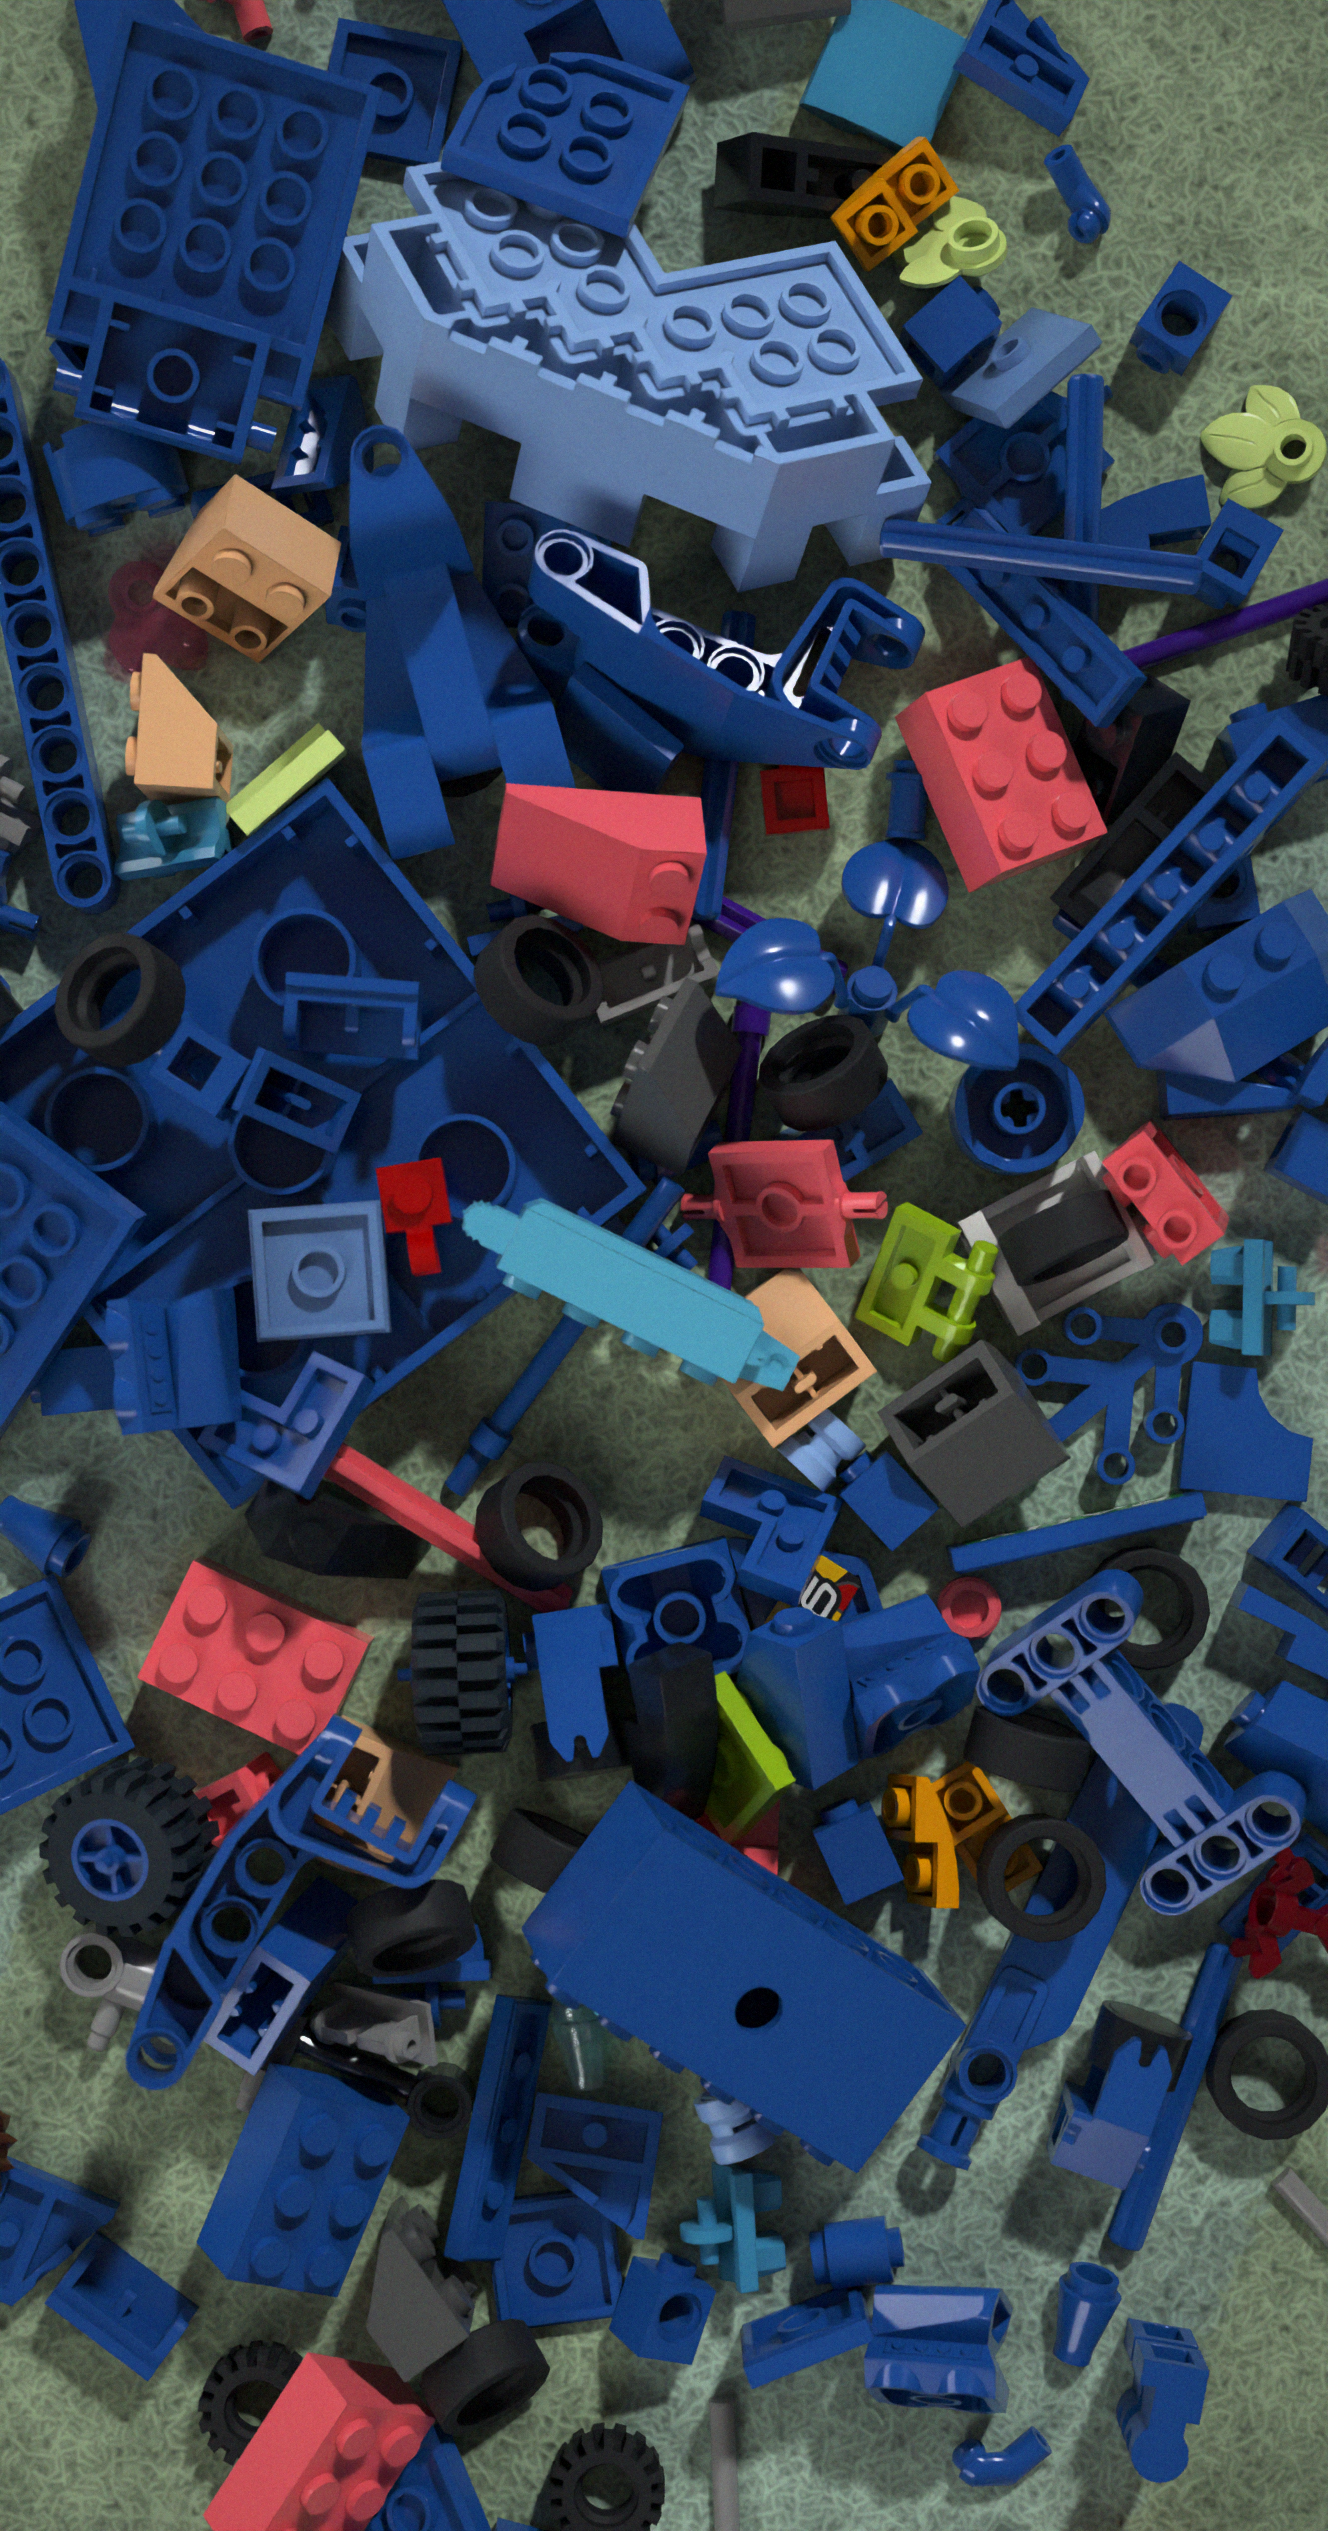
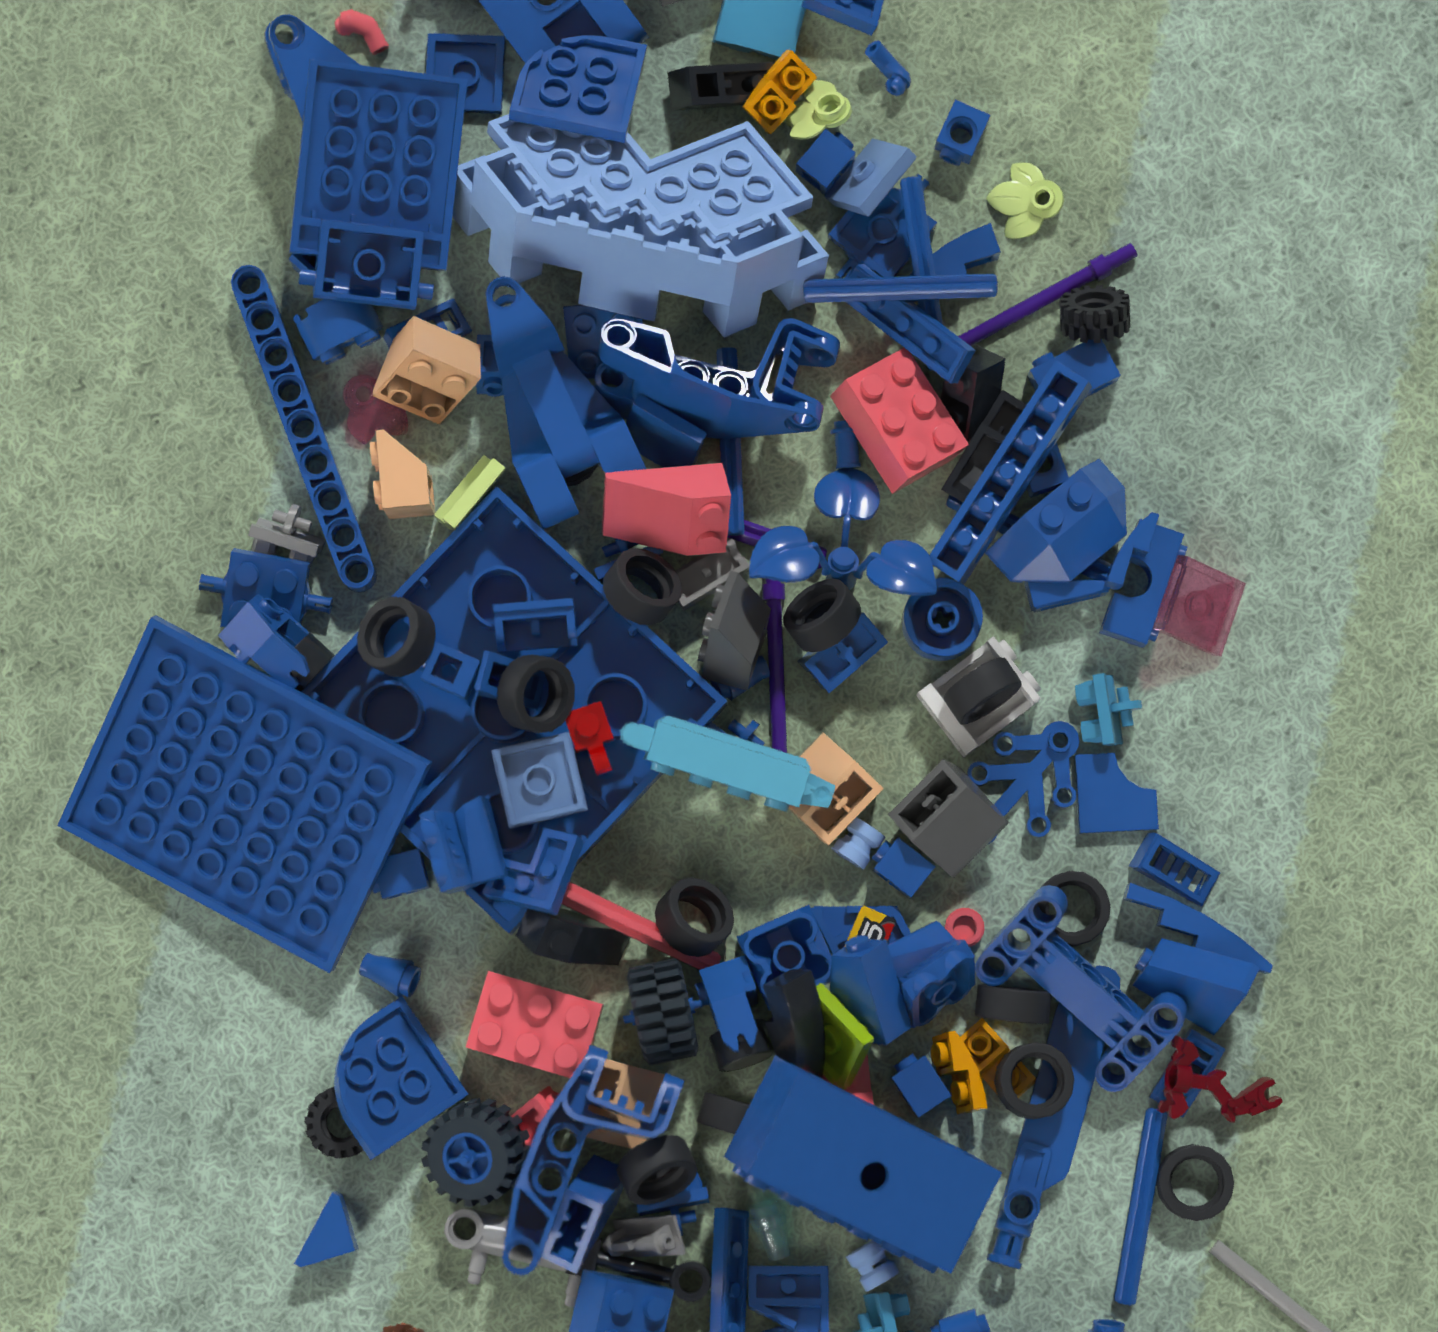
camera: 10 degrees left, 5 degrees down
dark azure hips [114,796,234,881] -> none
blue slope [271,374,374,496] -> none
blue bar [445,1176,685,1497] -> none
coral plate [681,1140,888,1268] -> none
blue plate [699,1455,844,1607] -> none
red plate [759,764,830,837] -> none
lime plate [855,1202,999,1363] -> none
blue tile [946,1490,1207,1574] -> none
blue piece [1046,2000,1194,2190] -> none
coral plate [1102,1118,1230,1266] -> none
blue brick [1193,498,1284,609] -> none
none -> black tyre [497,655,575,733]

